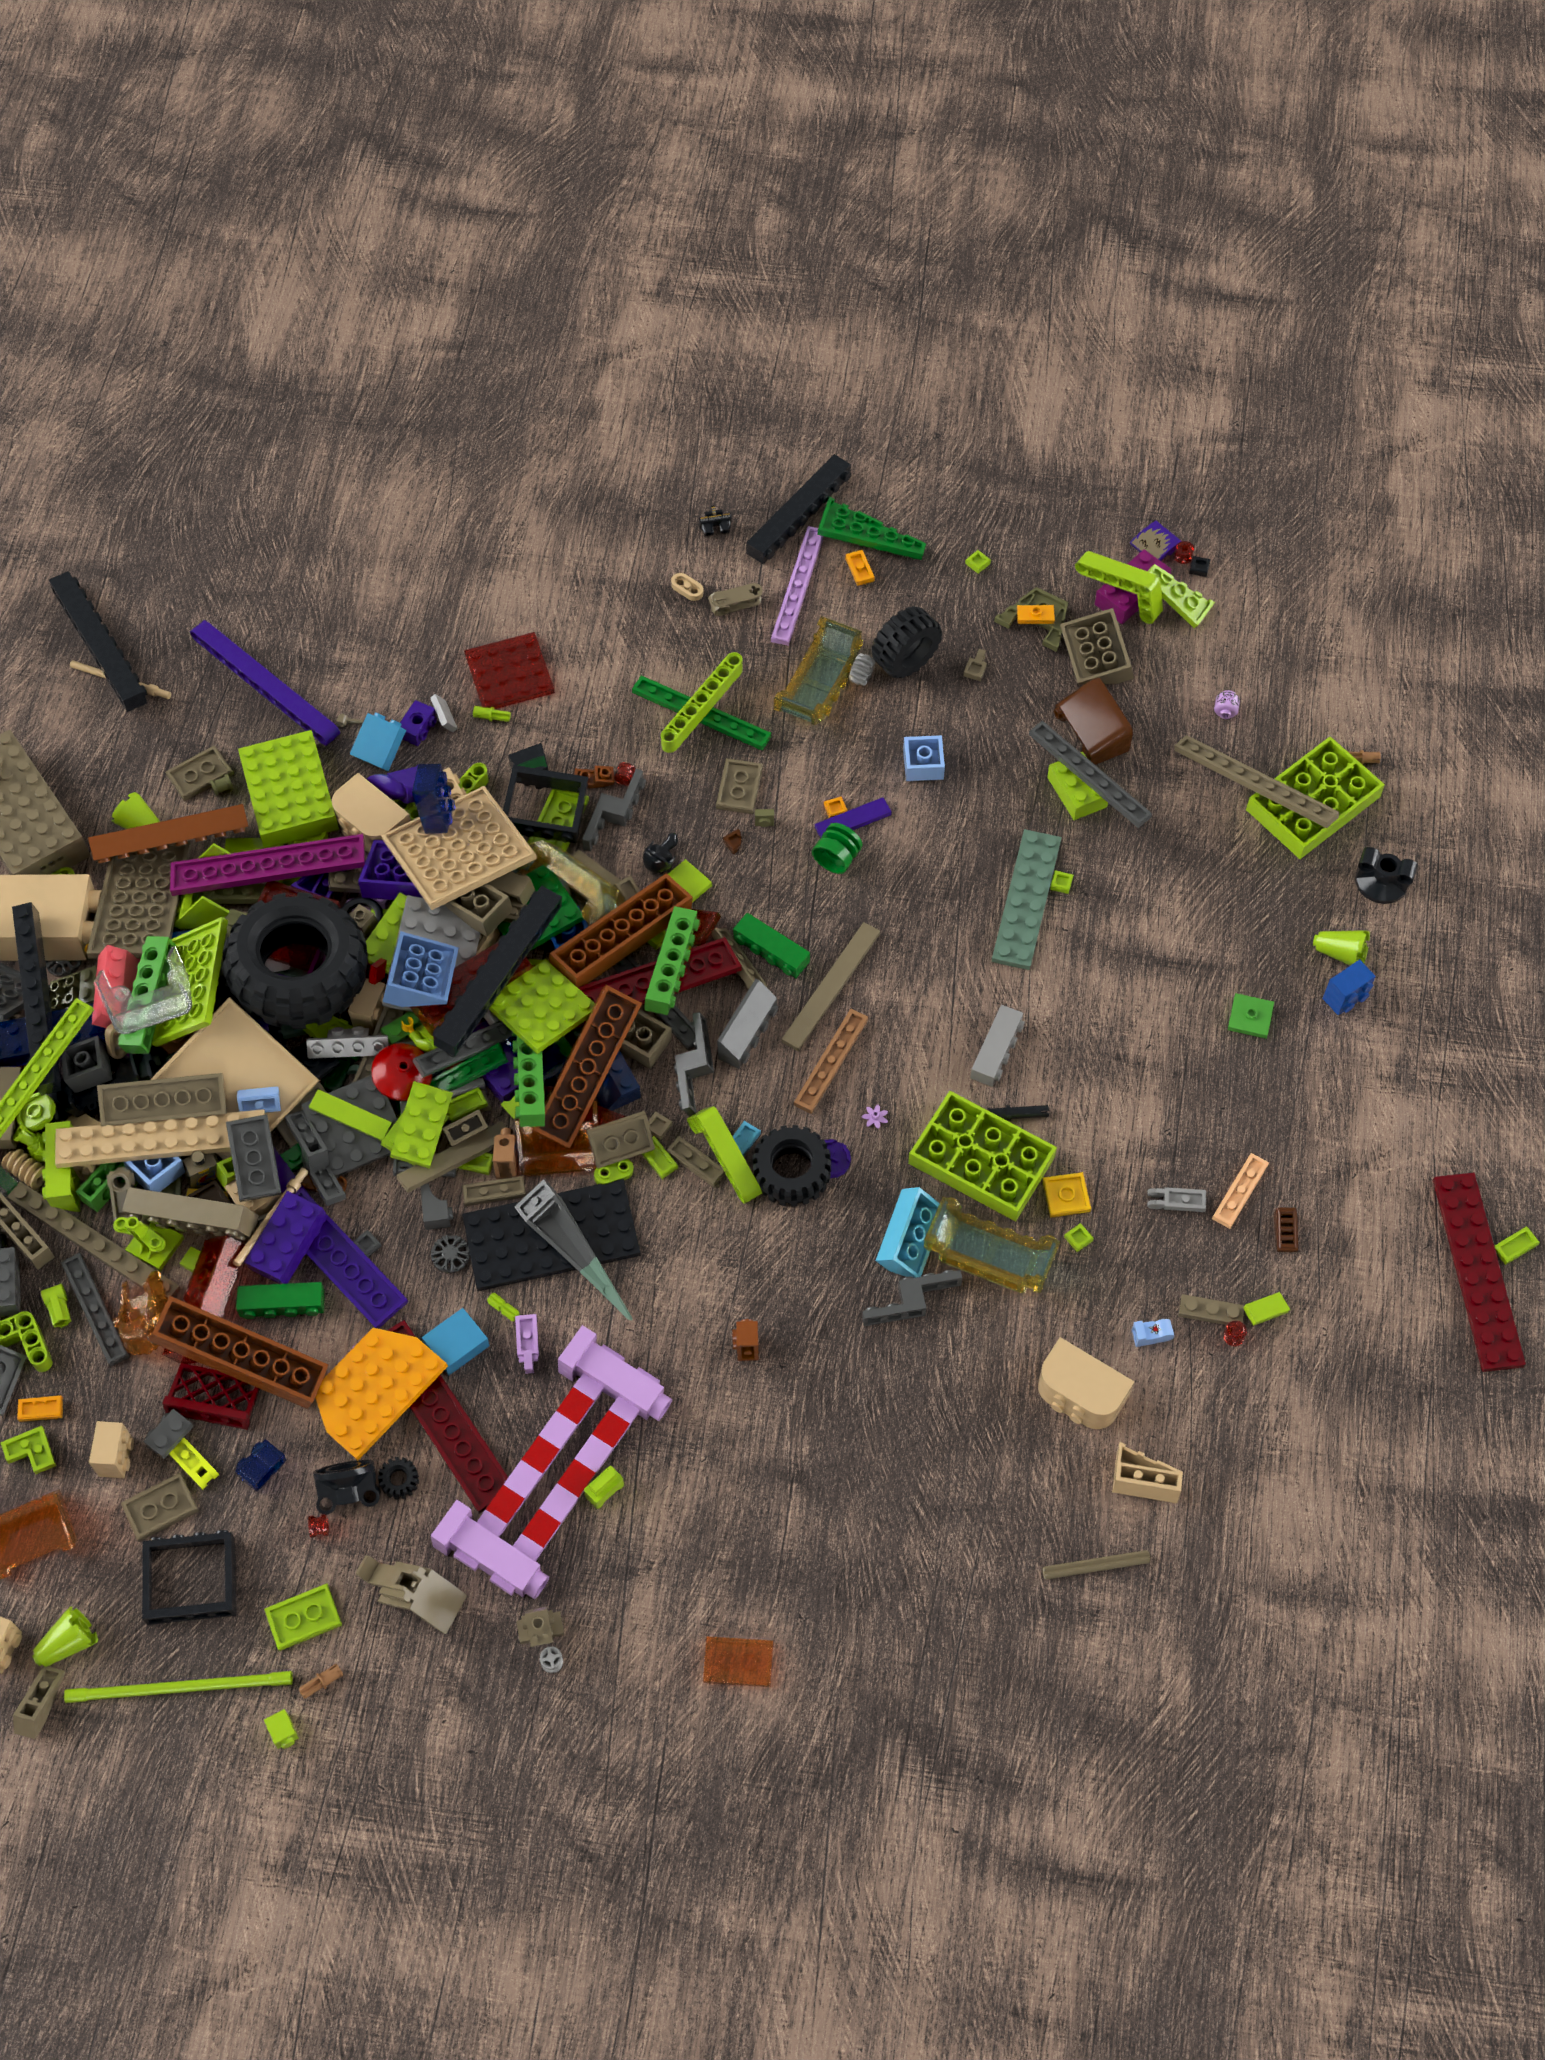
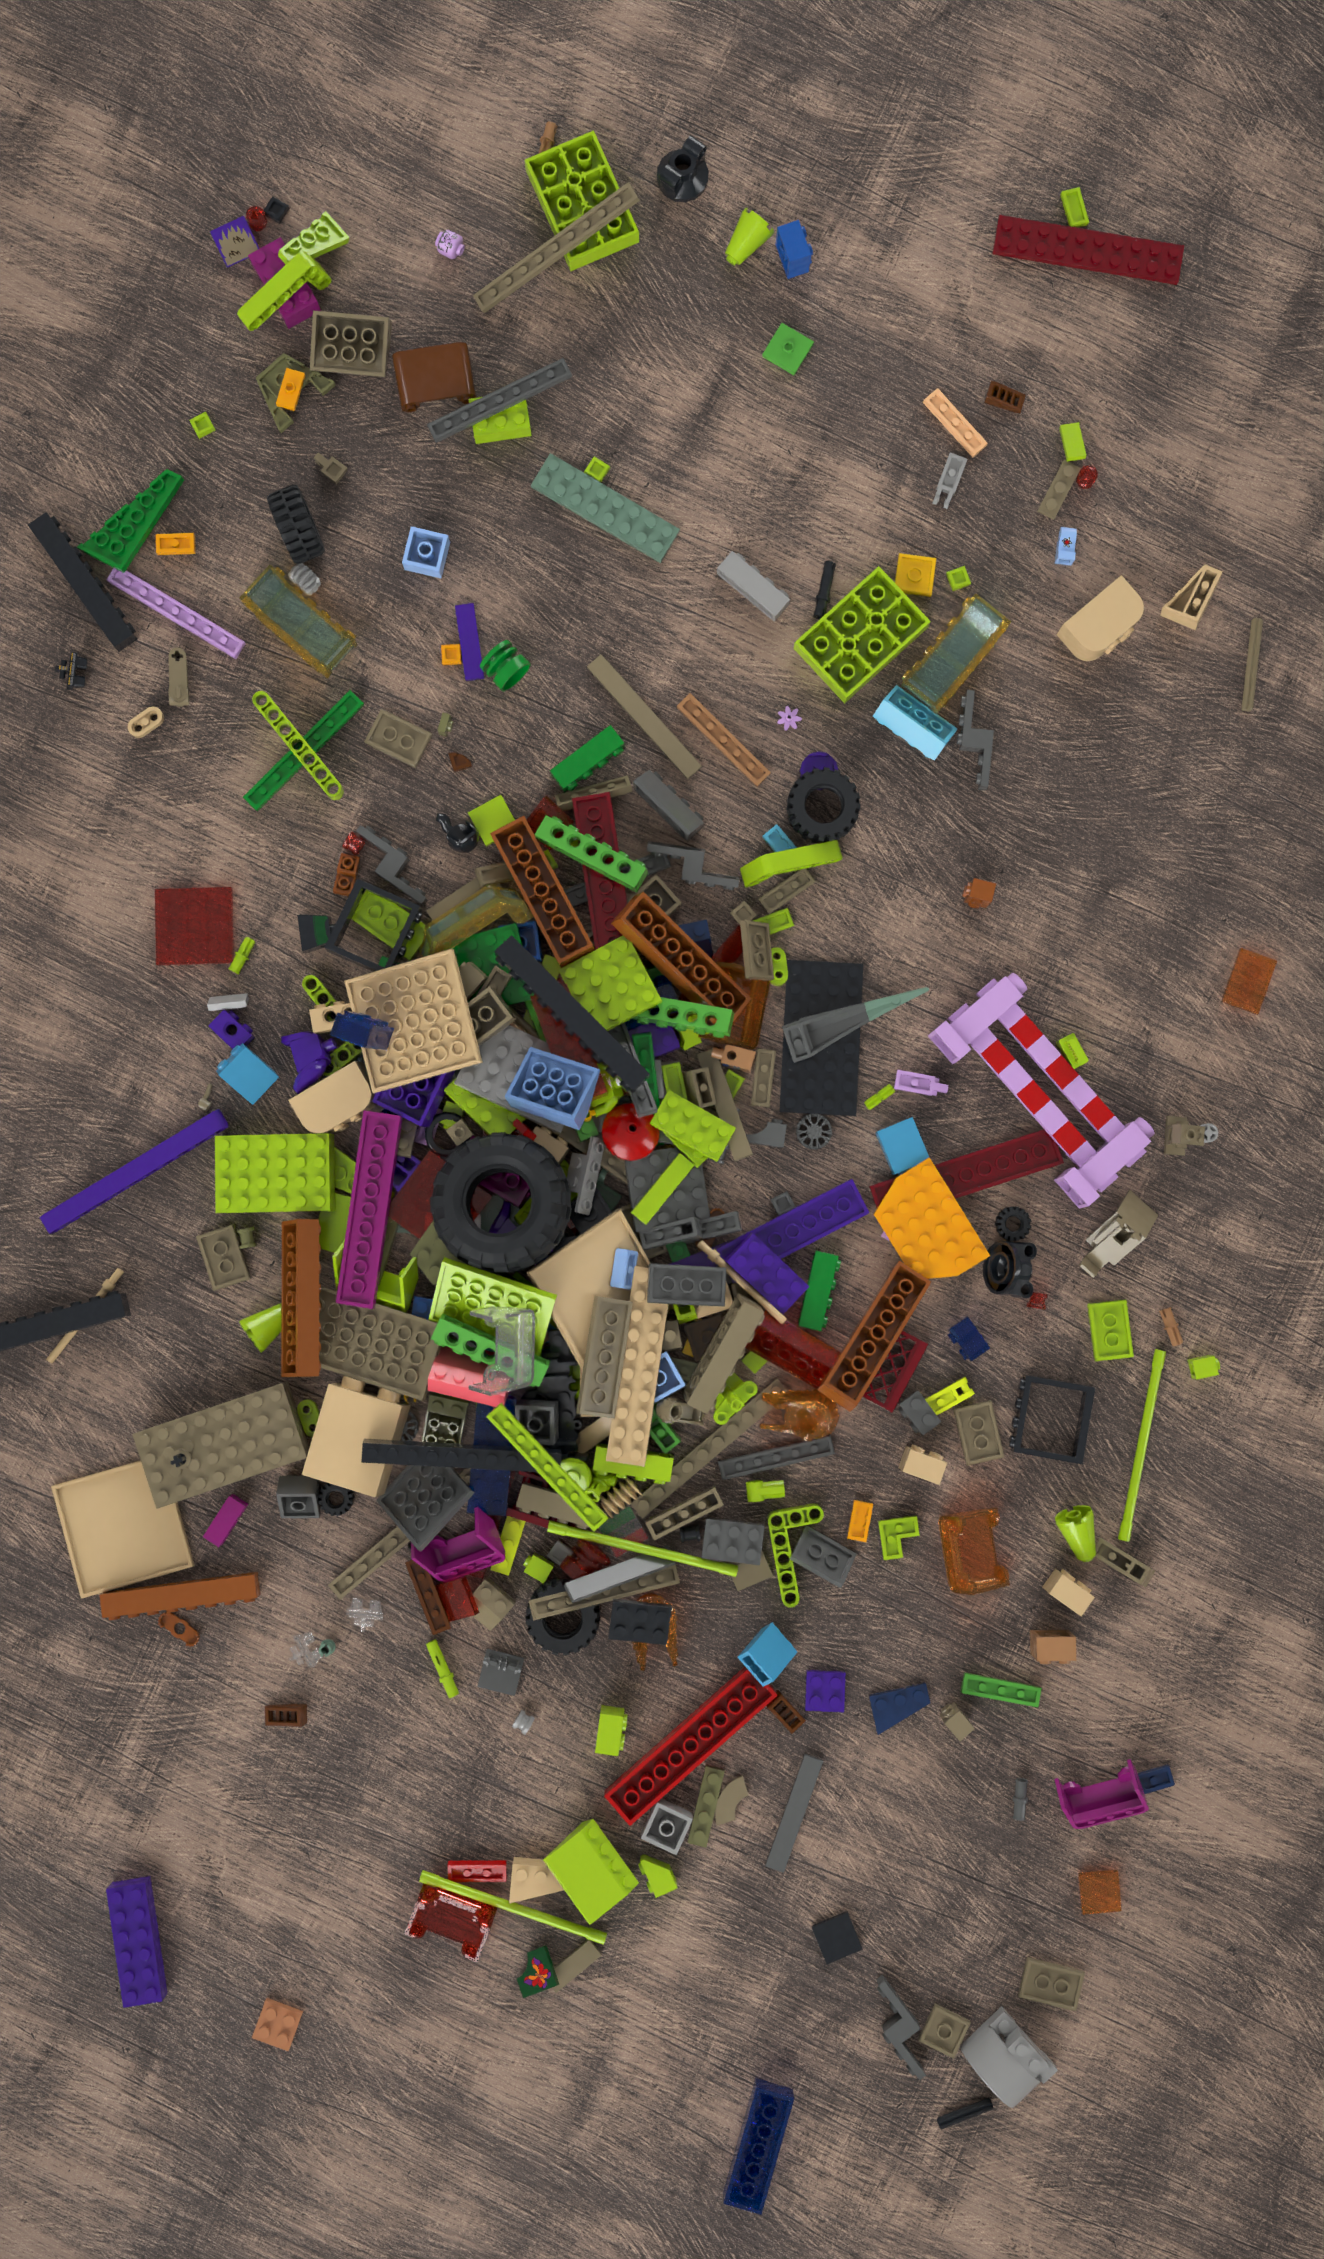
camera: 75 degrees left, 25 degrees up
tan plate [105,1022,126,1059] -> none

